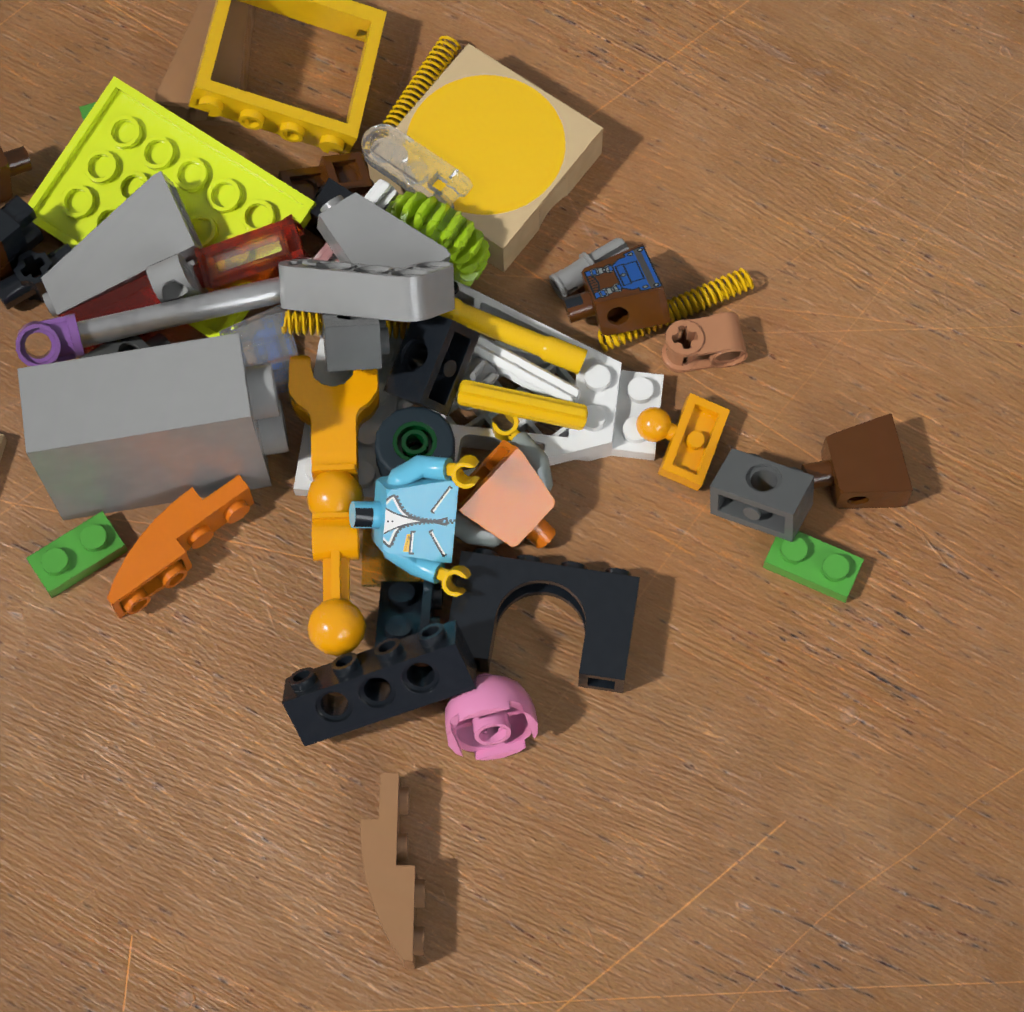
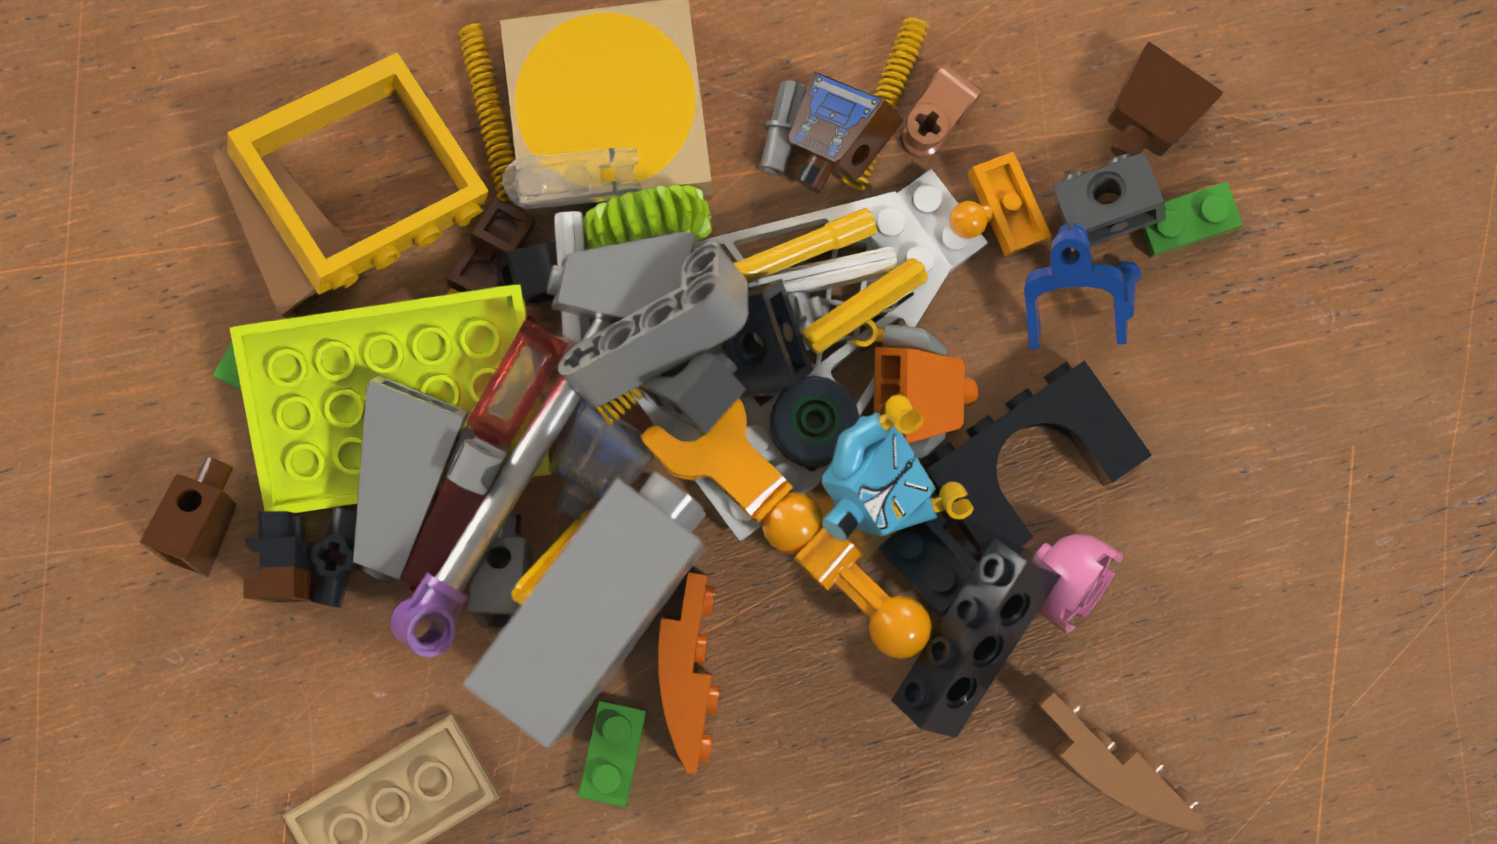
camera: 45 degrees left, 15 degrees up
none -> blue piece [1024,223,1141,349]

